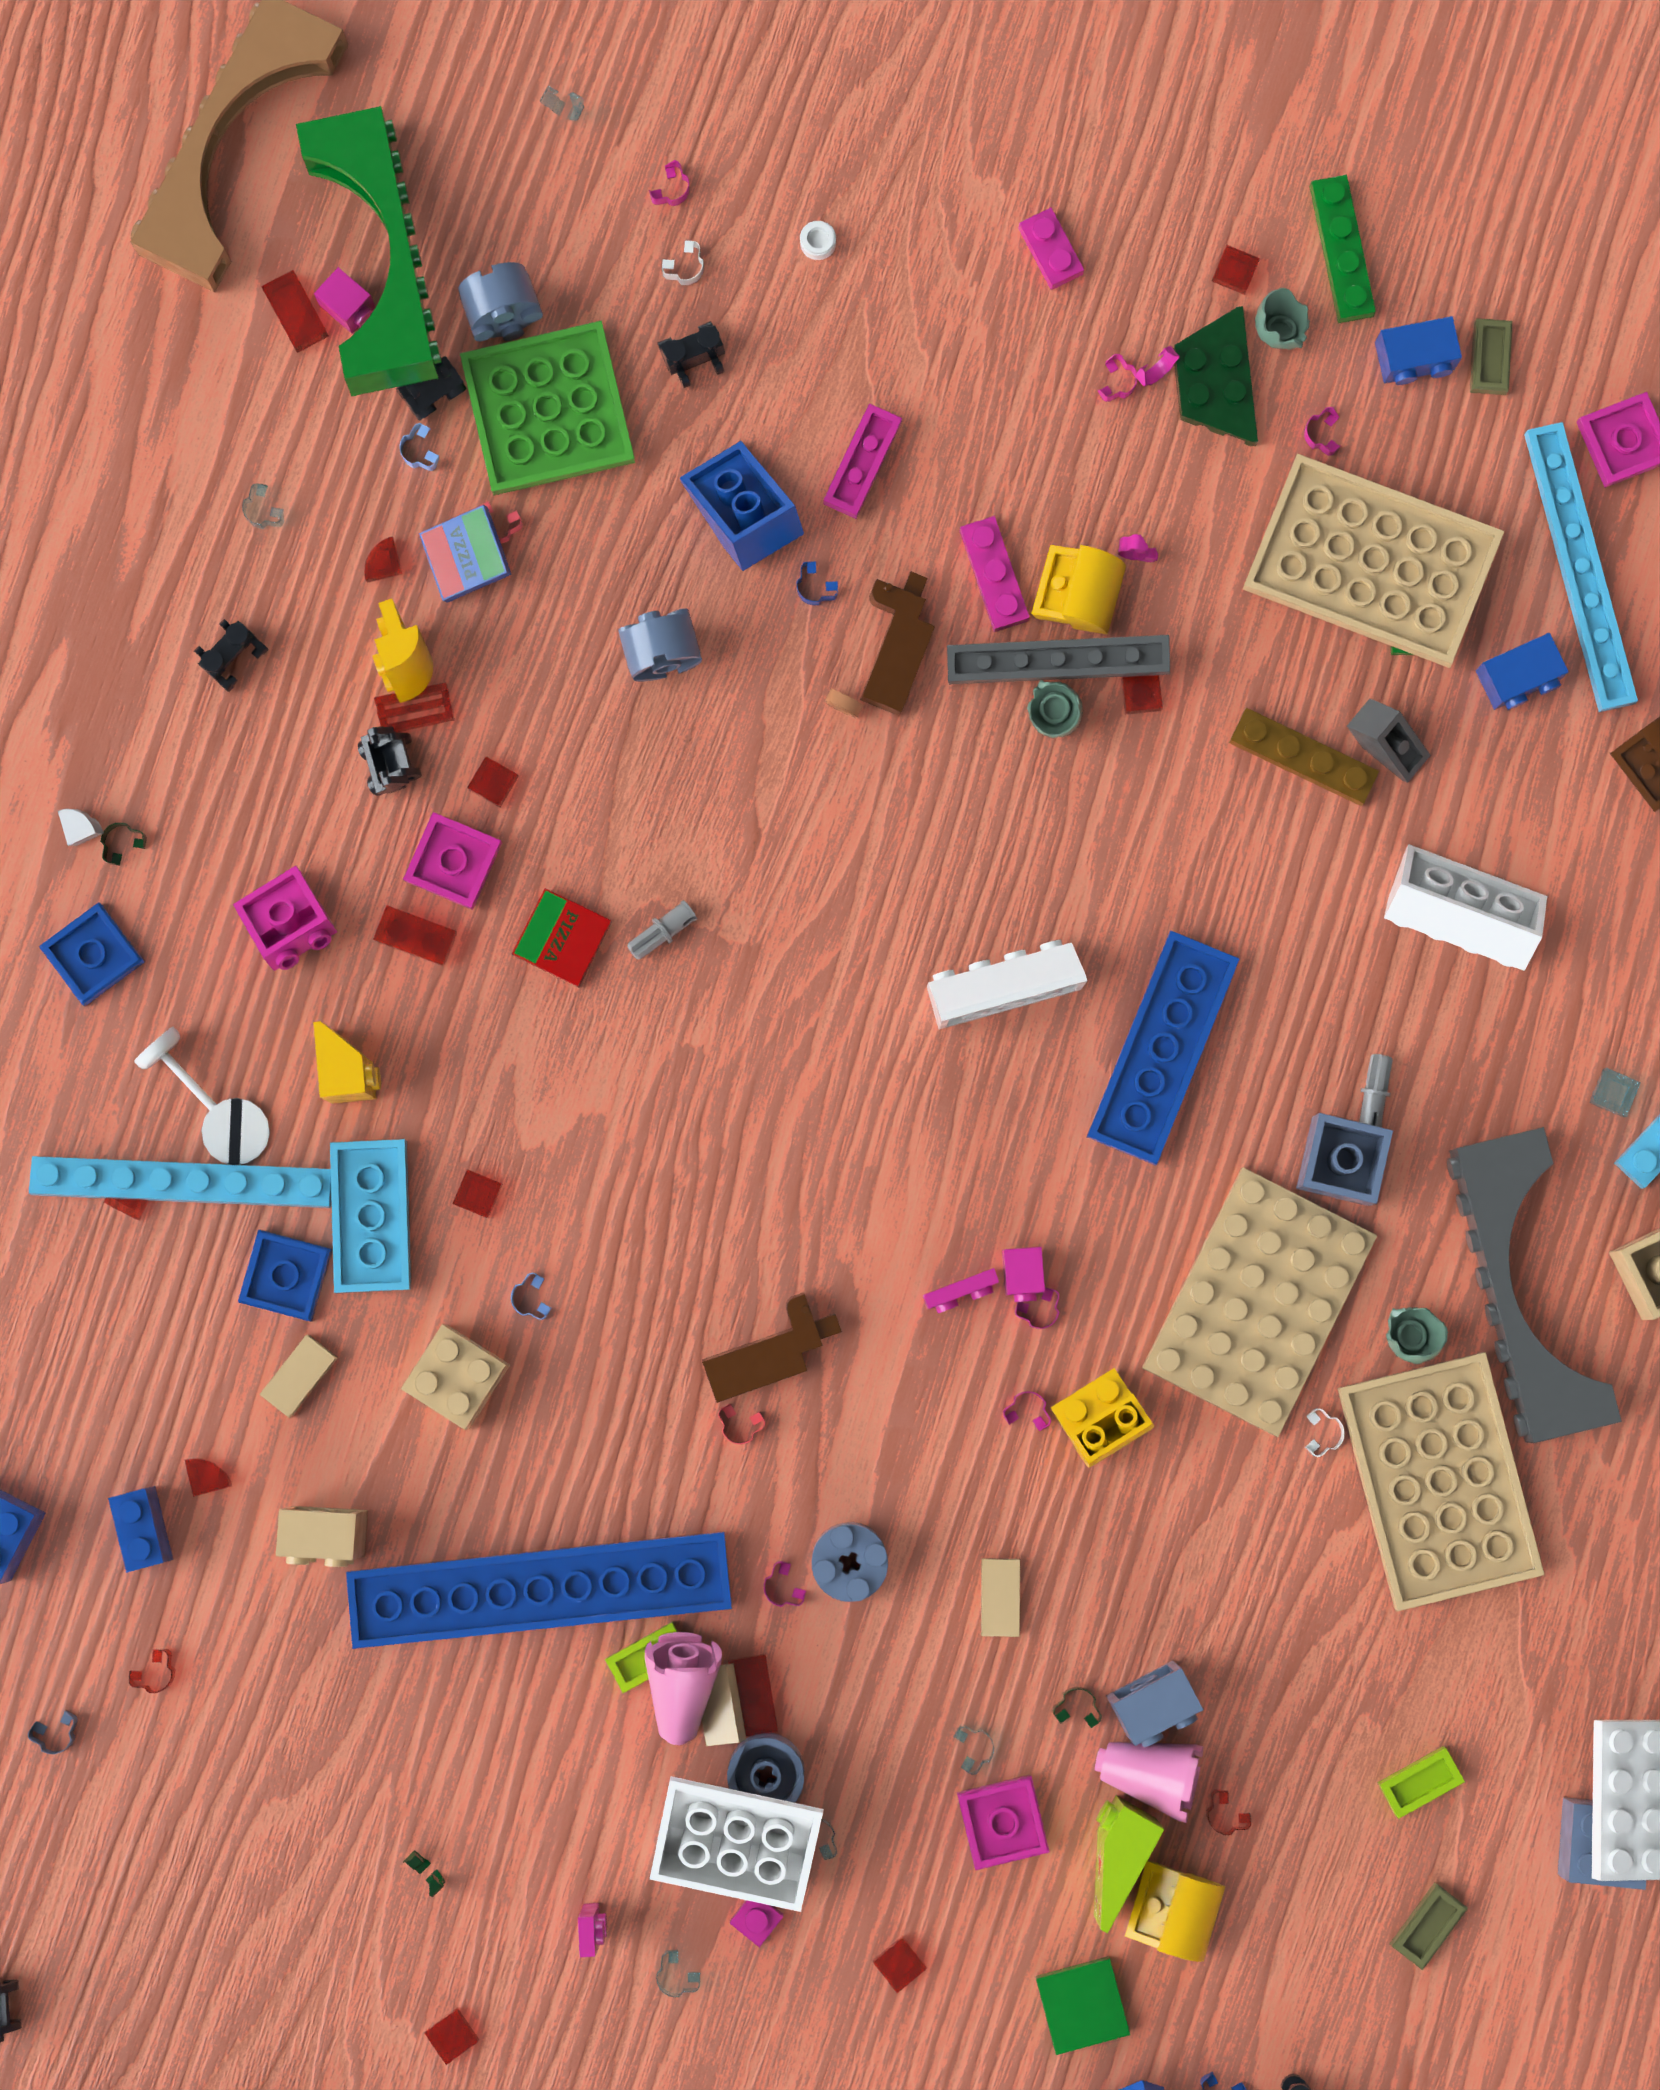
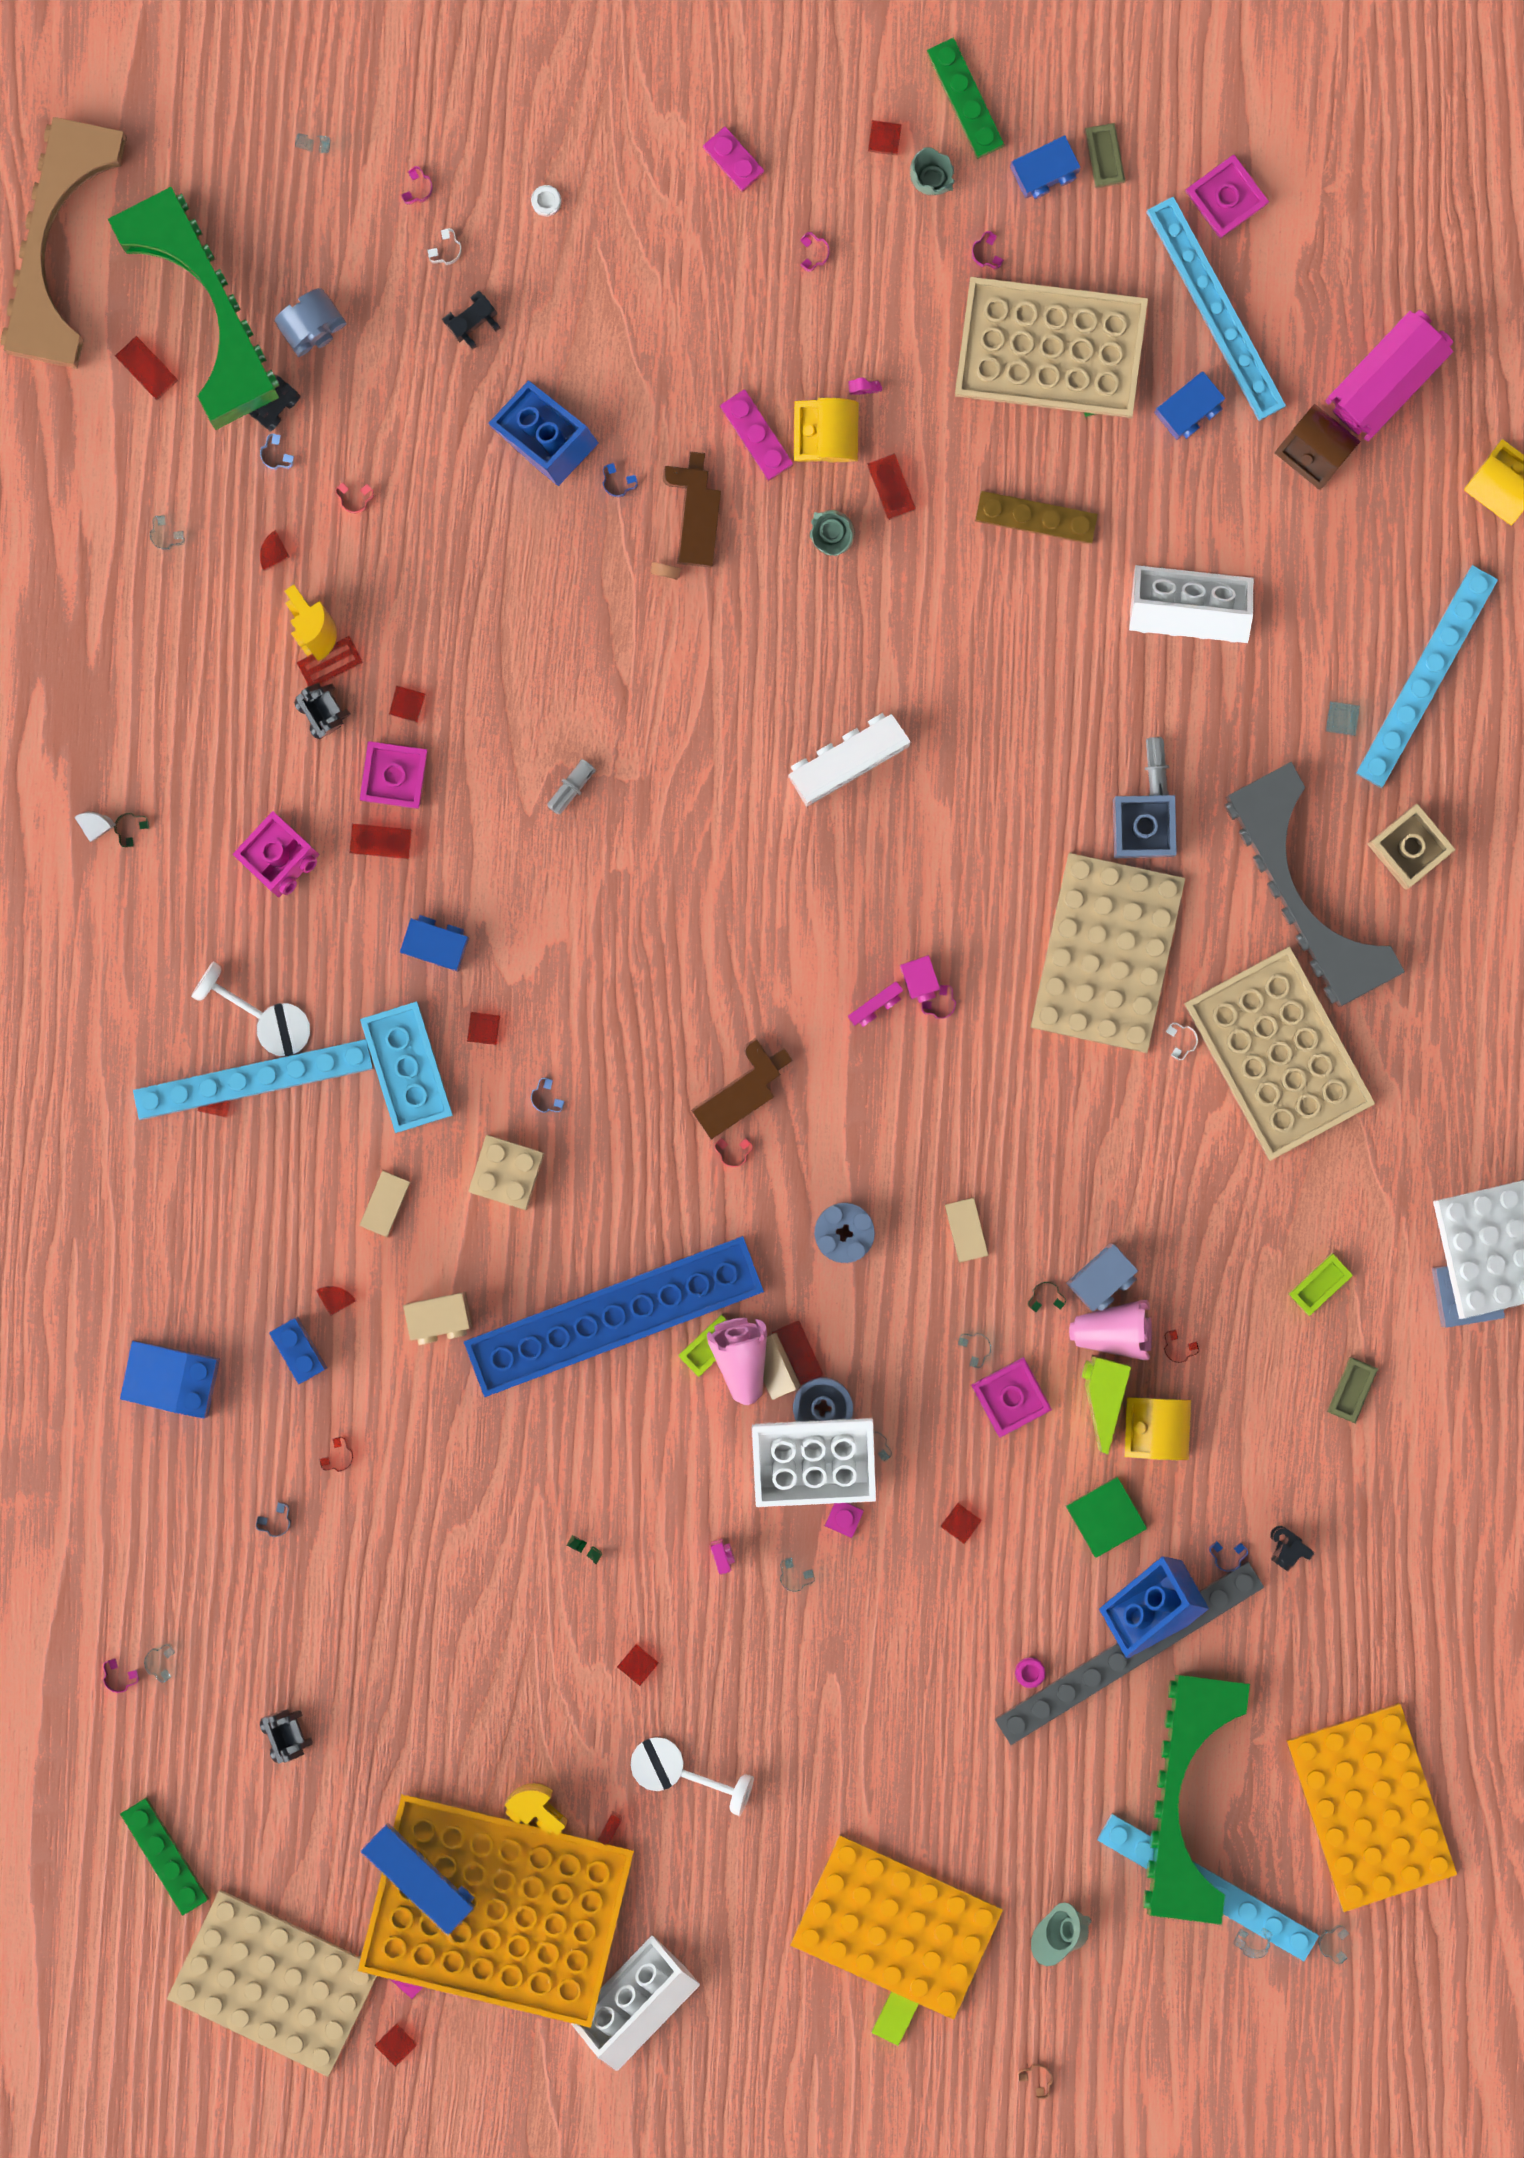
camera: 15 degrees left, 5 degrees up
blue tile [39,902,145,1006] -> none
black piece [194,619,269,692] -> none
blue tile [238,1230,332,1322] -> none
yellow slope [313,1021,381,1104] -> none
dark pink brick [314,267,376,334] -> none
tile [419,505,512,603] -> none
bright green plate [460,321,635,496] -> none
tile [512,888,612,988] -> none
sand blue brick [618,609,702,682] -> none
dark pink piece [764,1561,806,1607] -> none
dark pink plate [823,403,902,519] -> none
dark grey plate [947,635,1171,685] -> none
dark pink piece [1003,1392,1051,1431] -> none
yellow brick [1051,1368,1154,1468] -> none
blue plate [1086,931,1239,1166] -> none
dark pink piece [1135,346,1180,387] -> none
dark green wing [1173,306,1258,446] -> none
dark grey slope [1347,699,1431,783] -> none
sand green hair [1386,1307,1448,1364] -> none
none -> blue brick [400,915,469,972]

